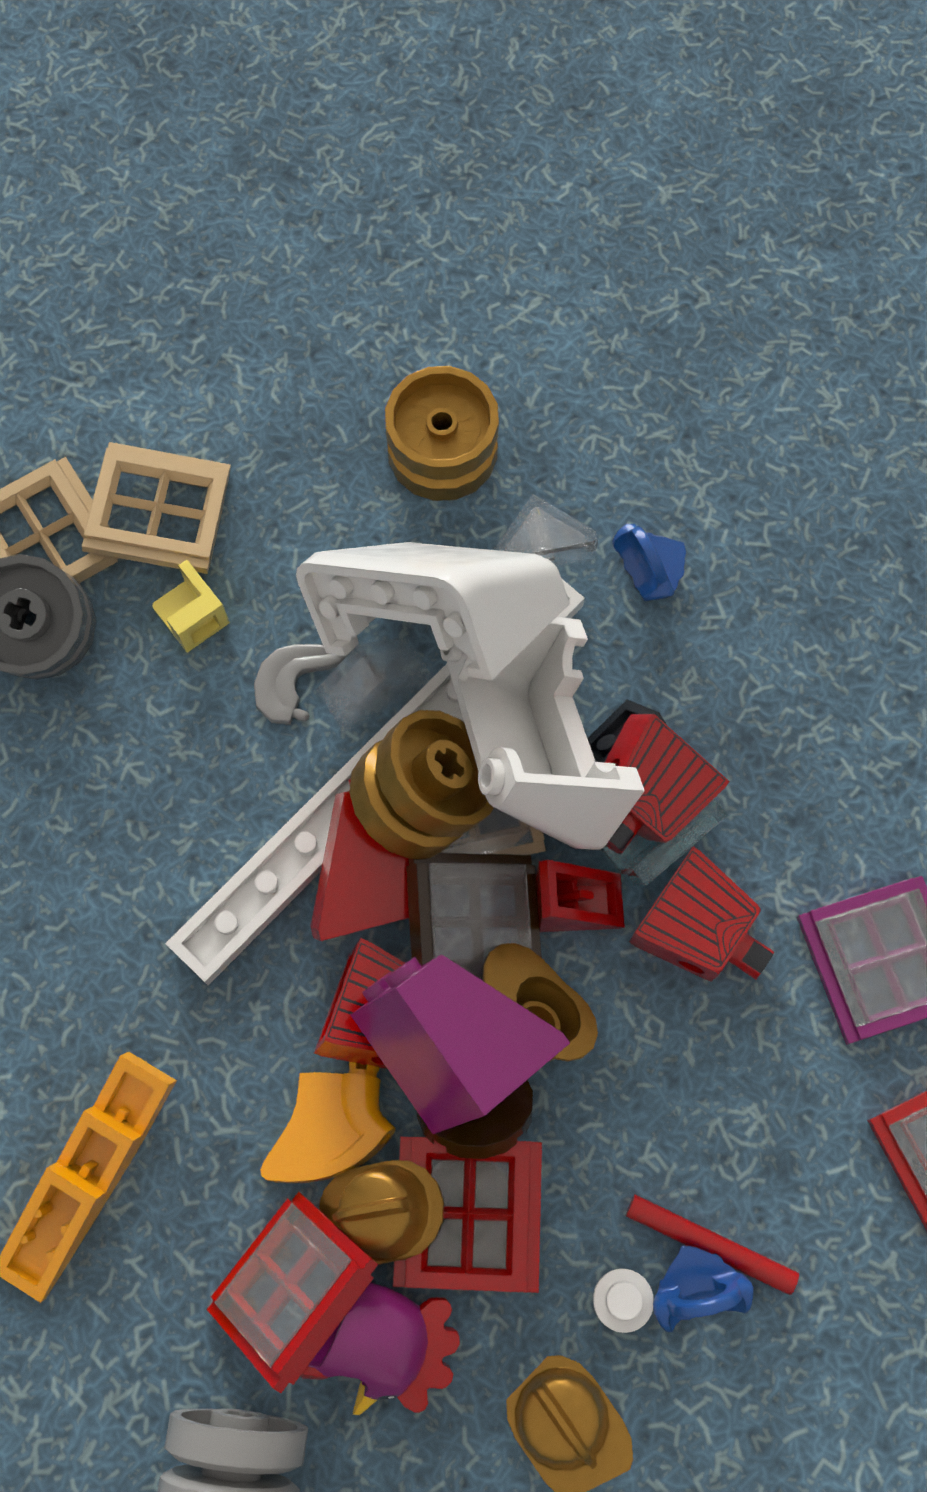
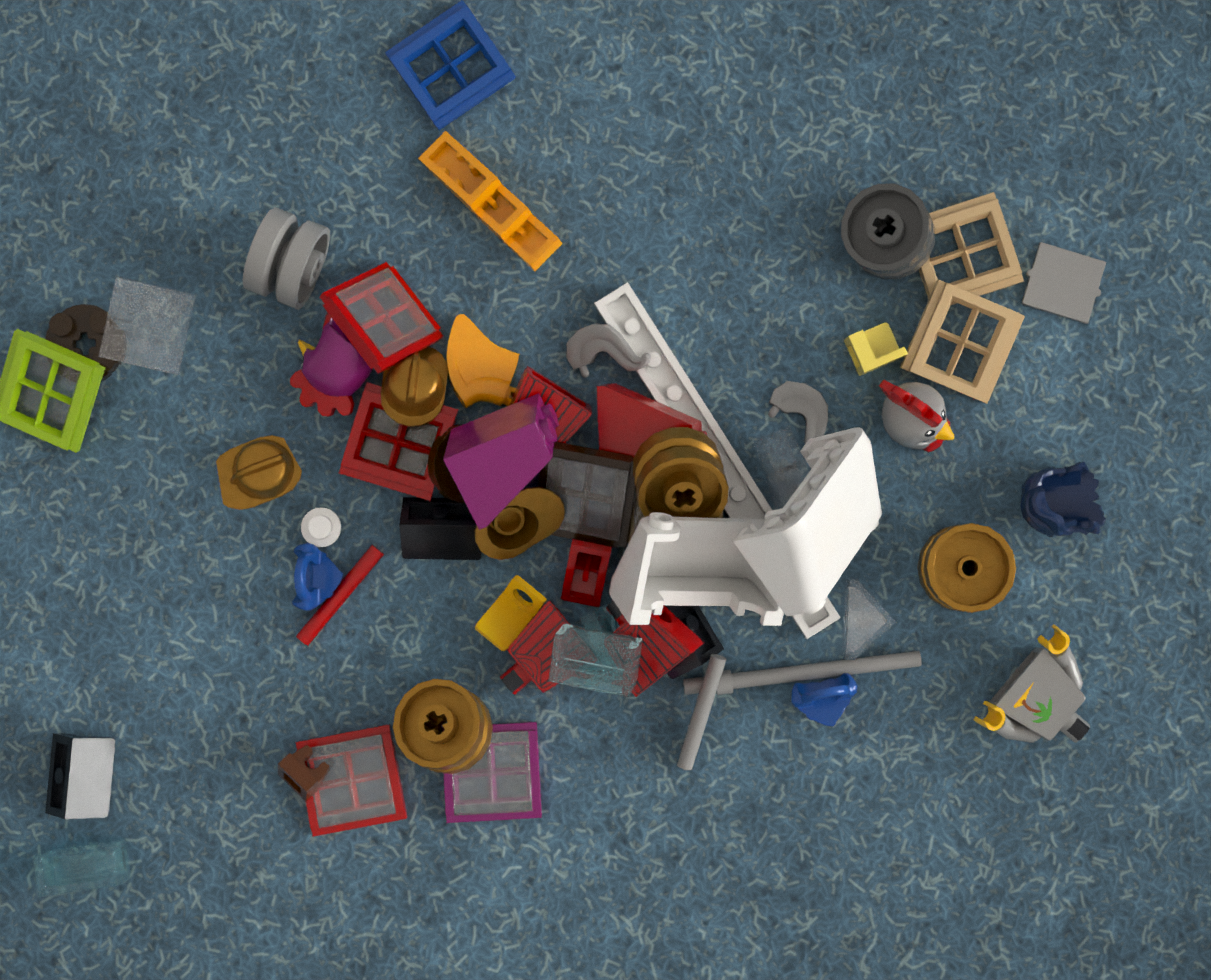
camera: 105 degrees right, 15 degrees up
none -> pearl gold wheel [393,679,493,774]
none -> black panel [399,497,482,560]
none -> yellow bracket [475,575,547,652]
none -> clear light blue panel [549,624,643,697]
none -> light grey piece [566,323,651,378]
none -> light grey bar [677,654,726,770]
none -> light grey bar [683,651,922,695]
none -> light grey piece [878,380,955,453]
none -> light grey torso [974,624,1090,743]
none -> dark blue hair [1020,462,1106,537]
none -> light grey piece [1021,242,1106,324]

